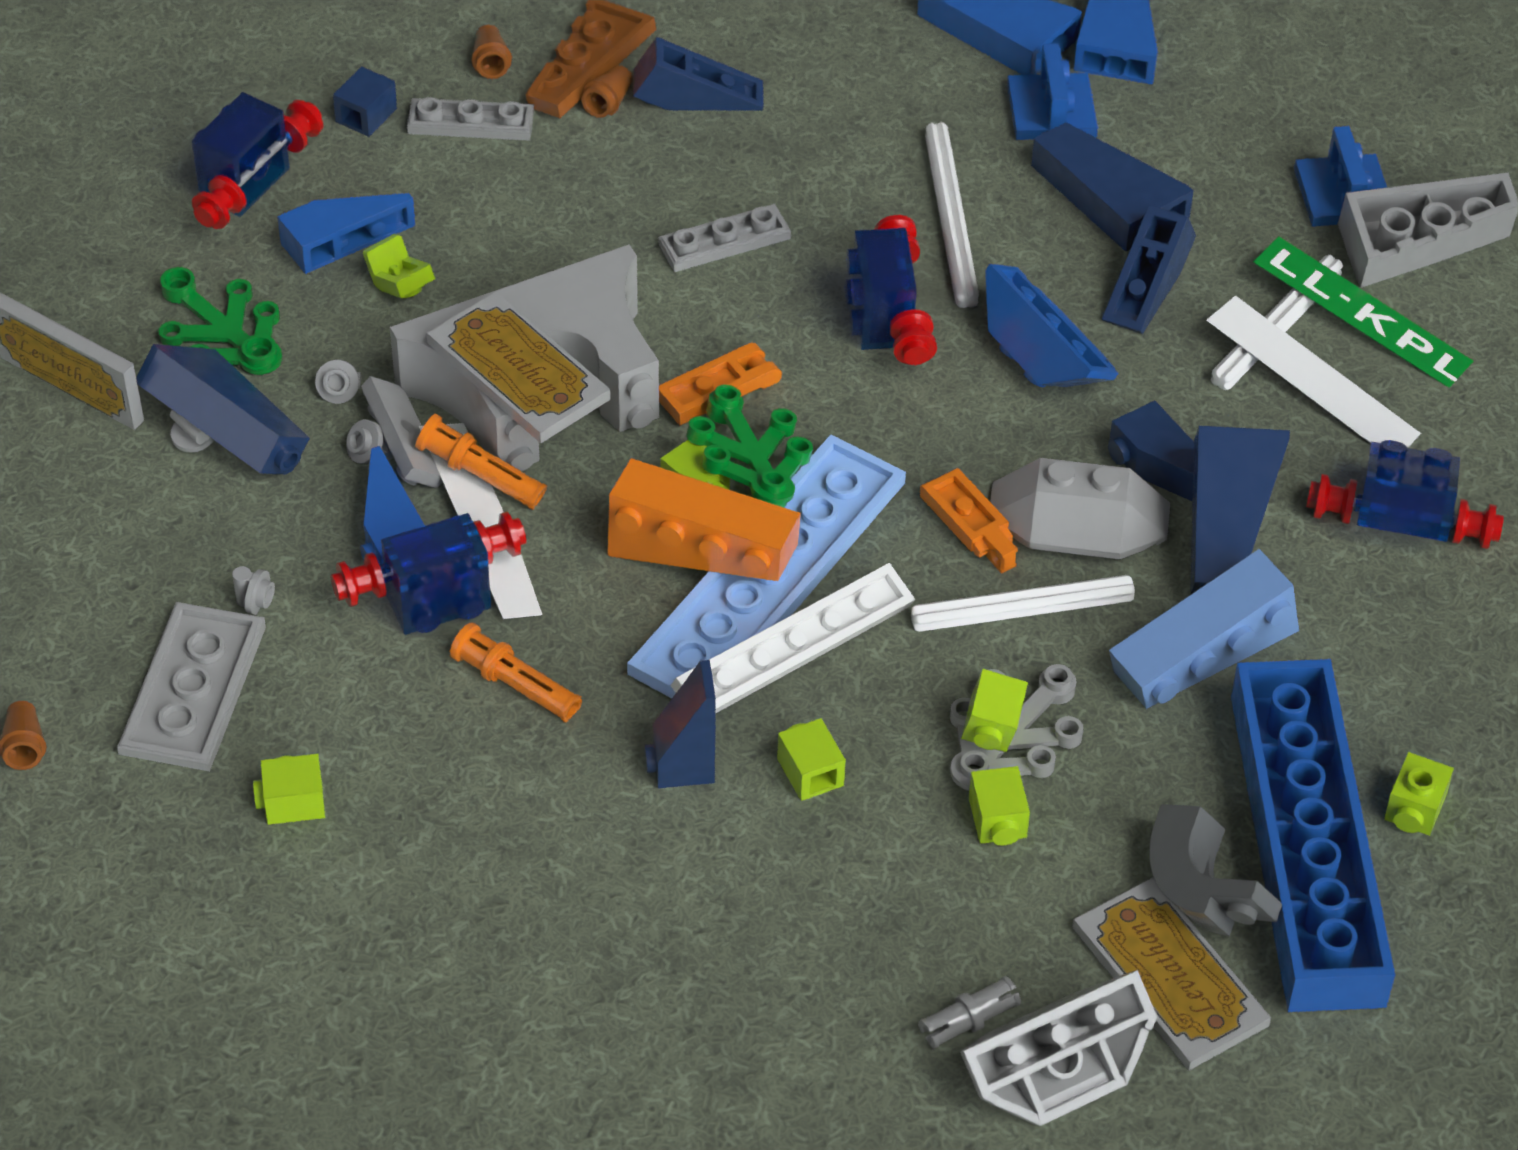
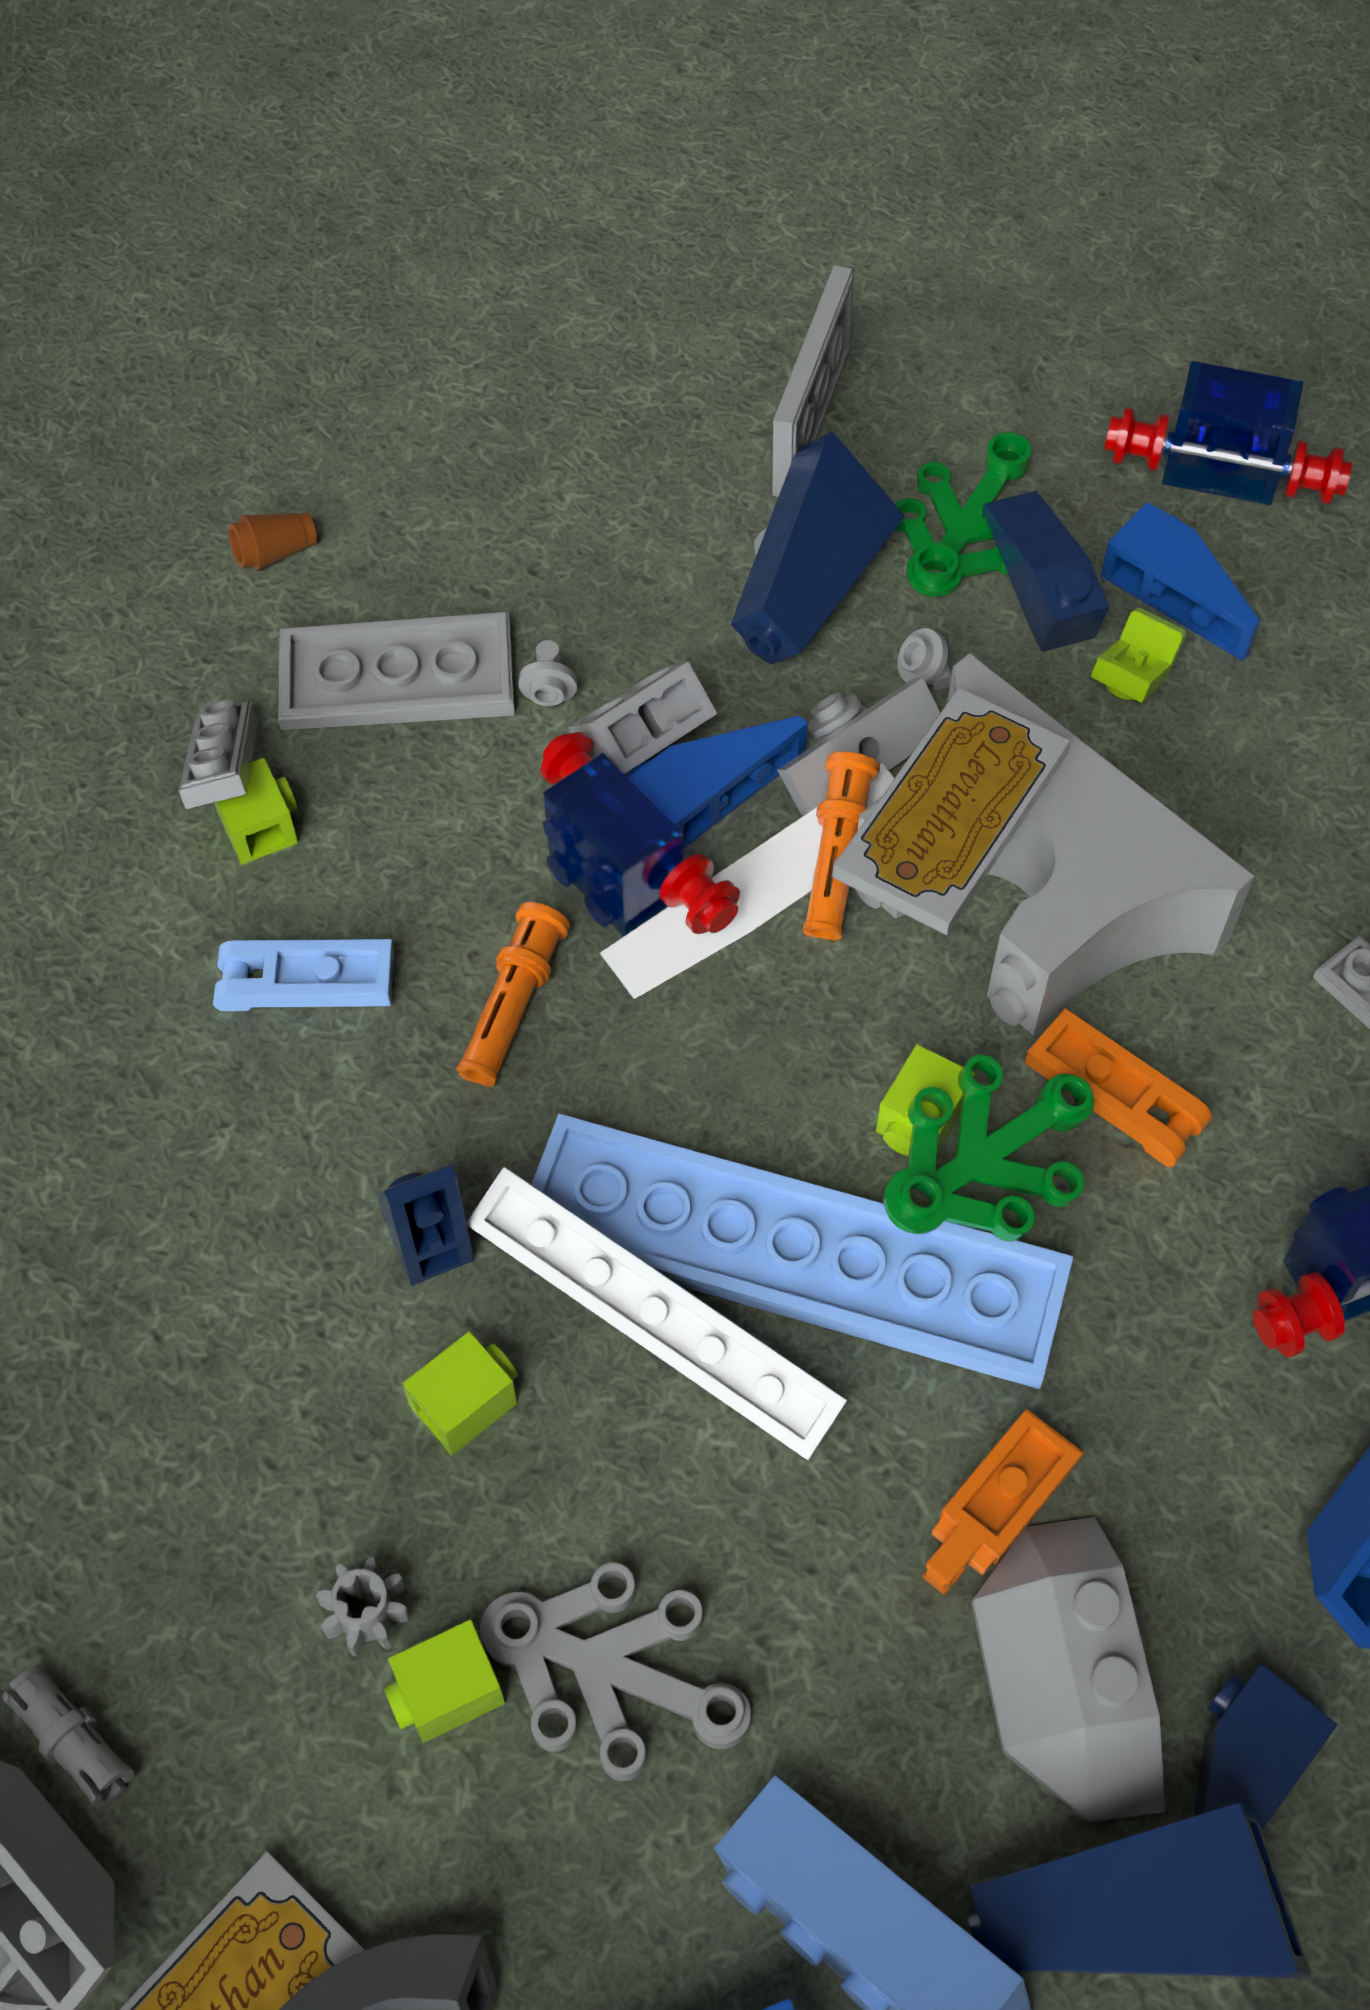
camera: 75 degrees right, 10 degrees up
orange wedge [608,458,801,581] -> none
white axle [911,575,1135,632] -> none
lime brick [961,669,1028,752] -> none
none -> light grey tile [179,699,259,809]
none -> light blue plate [213,939,395,1011]
none -> light grey gear [316,1557,410,1656]
none -> light grey brick [568,661,718,776]
none -> dark blue slope [982,491,1109,652]

